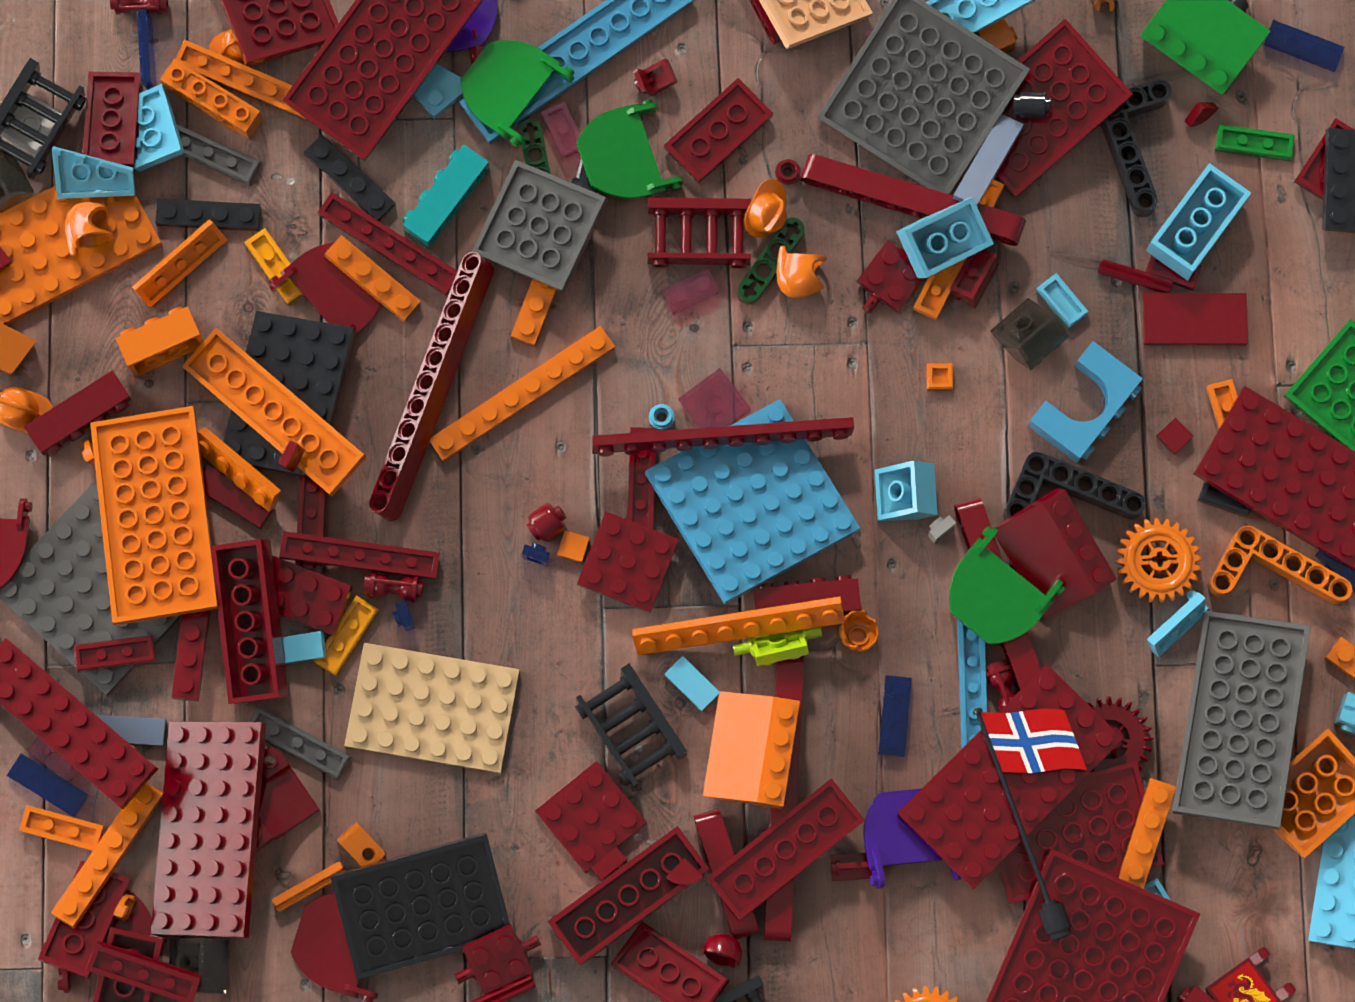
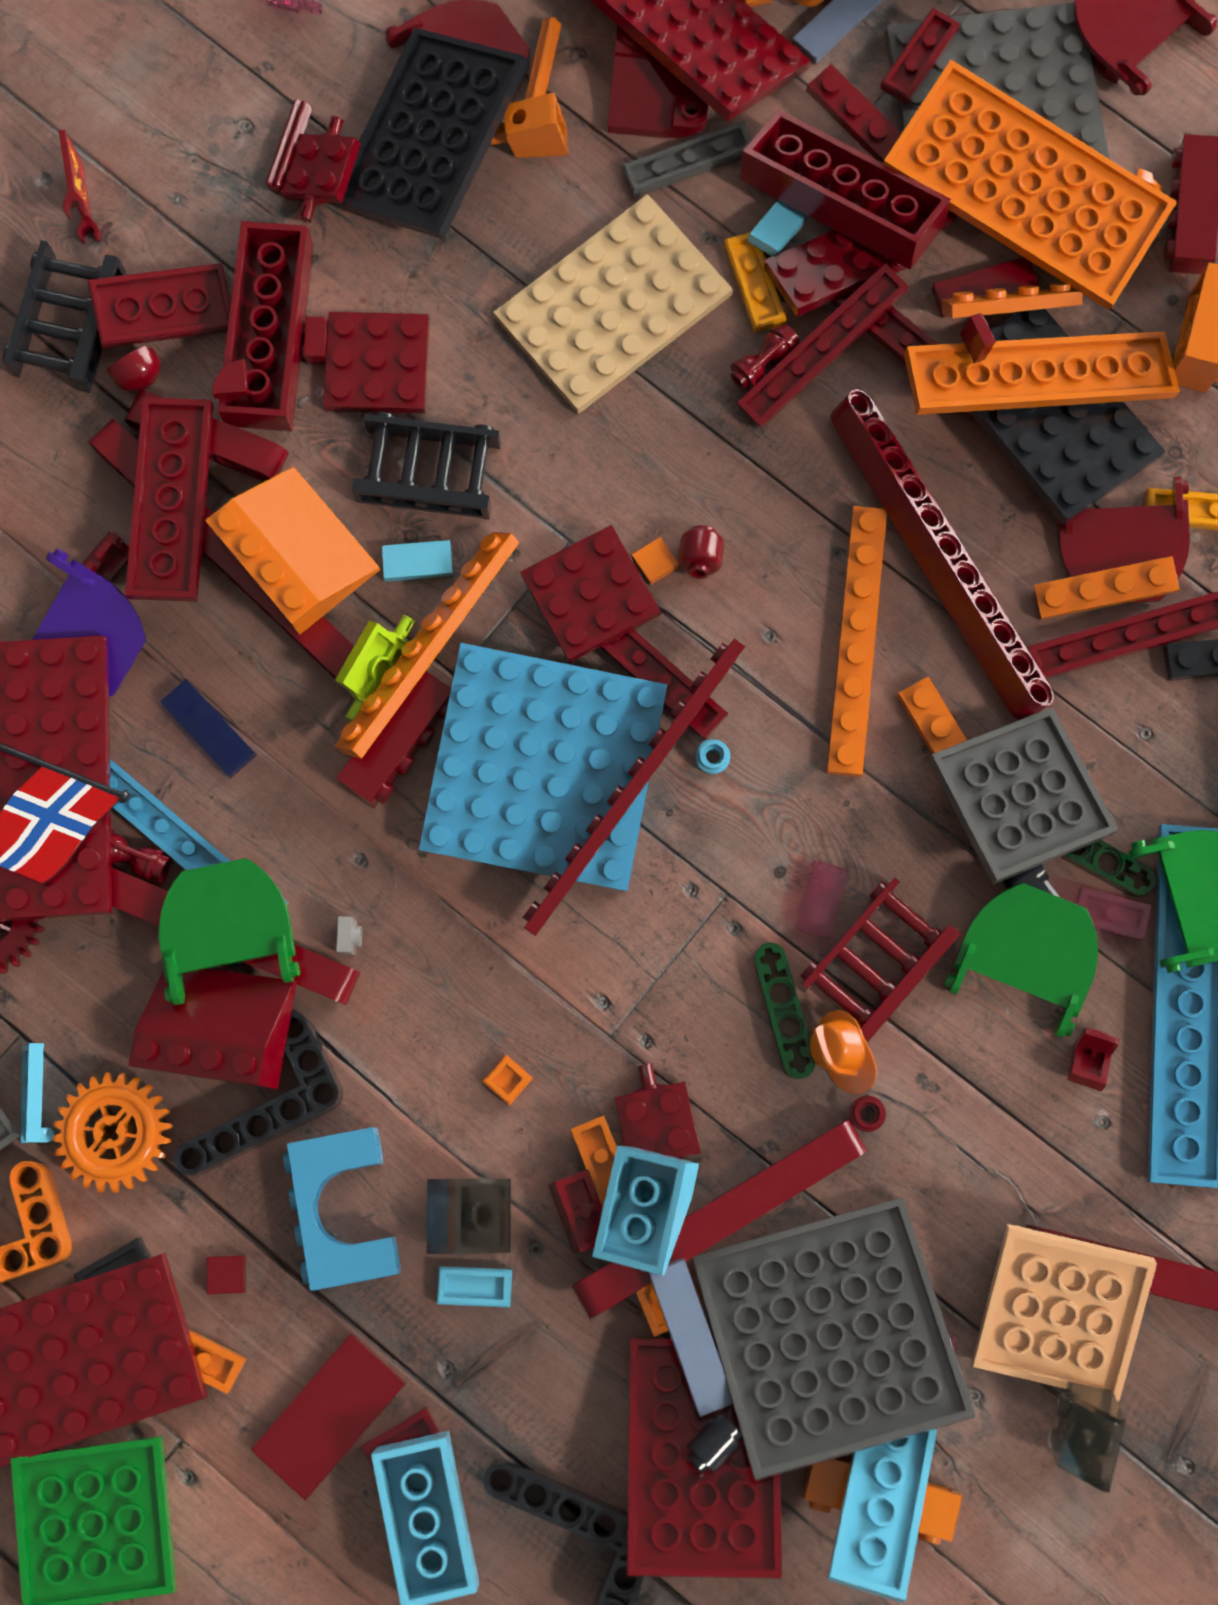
camera: 135 degrees right, 0 degrees up
clear blue plate [393,600,415,632] -> none
teal brick [402,145,490,249] -> none
clear blue plate [522,543,550,567] -> none
dark red plate [664,78,773,183] -> none
clear pink tile [678,368,751,428] -> none
orange piece [777,246,827,298] -> none
orange hair [839,610,879,652] -> none
medium azure slope [875,461,938,521] -> none
dark red axle [1098,259,1173,293] -> none

